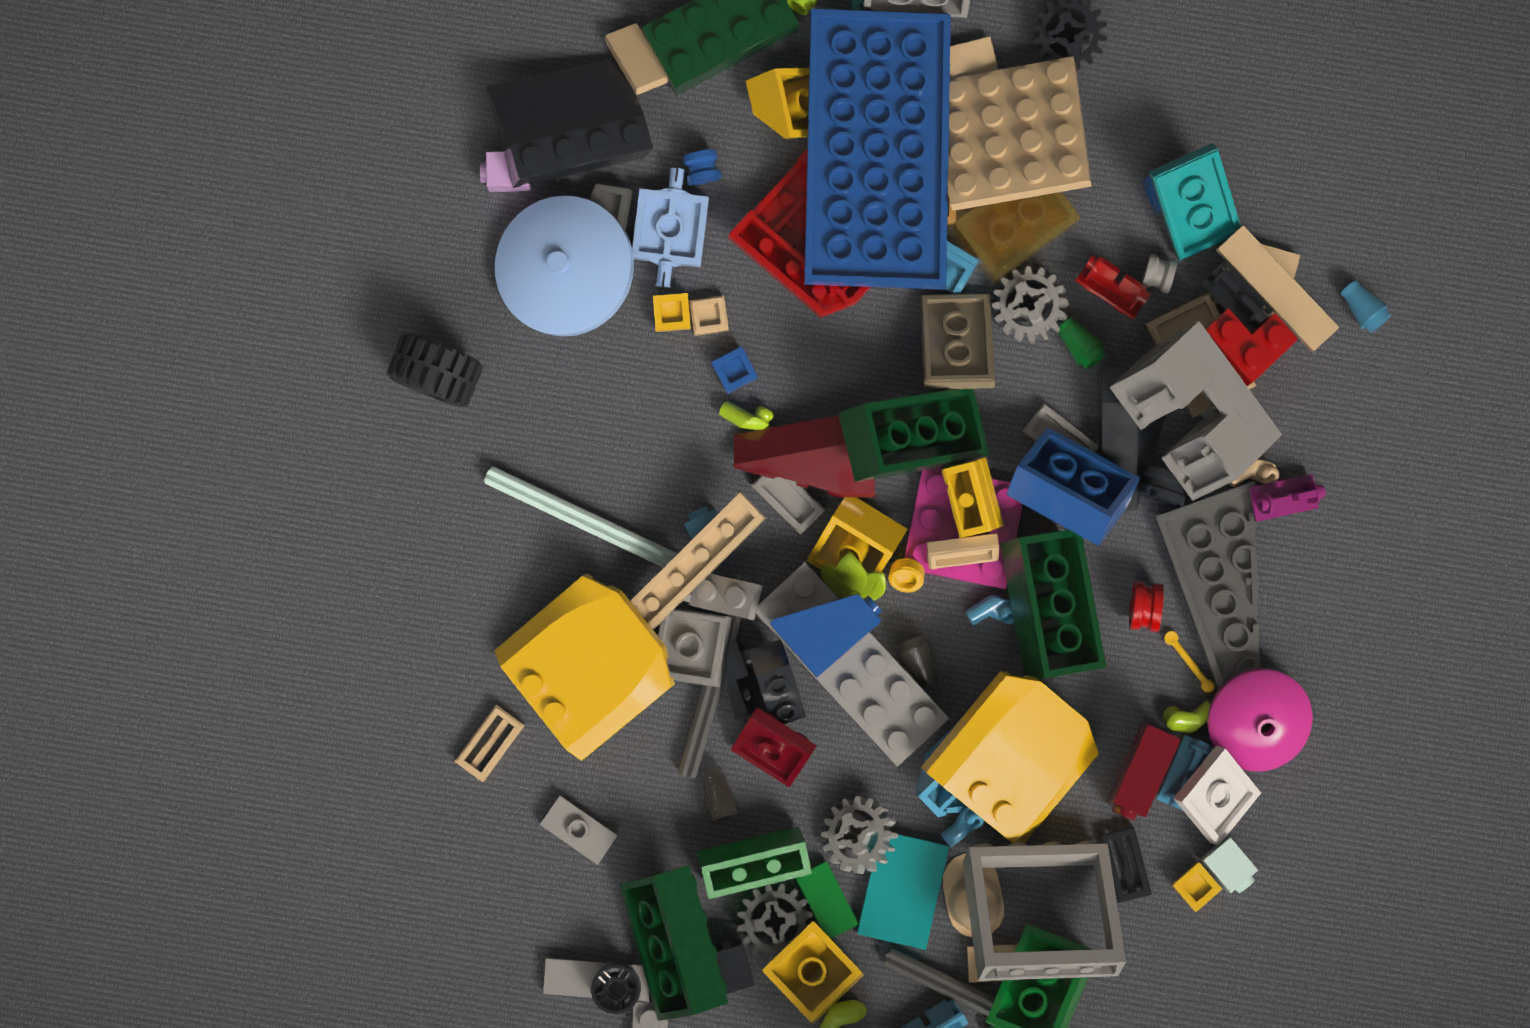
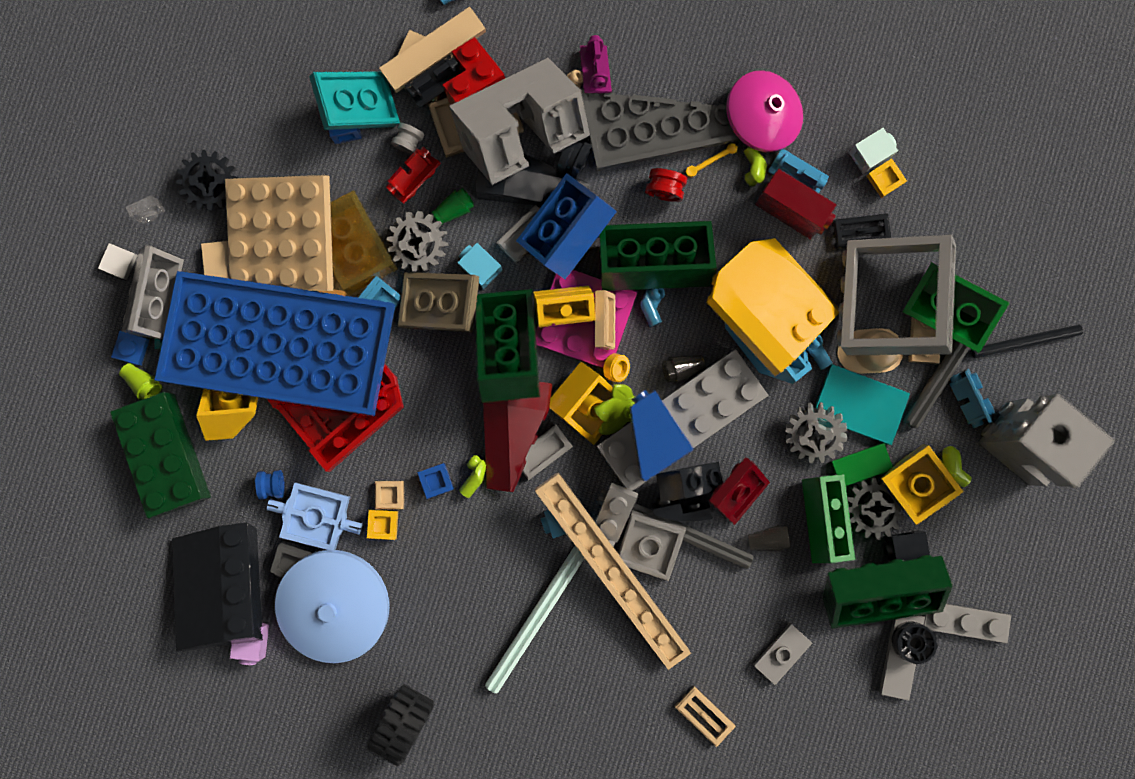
camera: 85 degrees left, 0 degrees up
yellow wedge [494,574,675,761] -> none
tan tile [605,23,668,95] -> none
white plate [1173,745,1261,846] -> none
none -> medium azure brick [458,243,502,290]

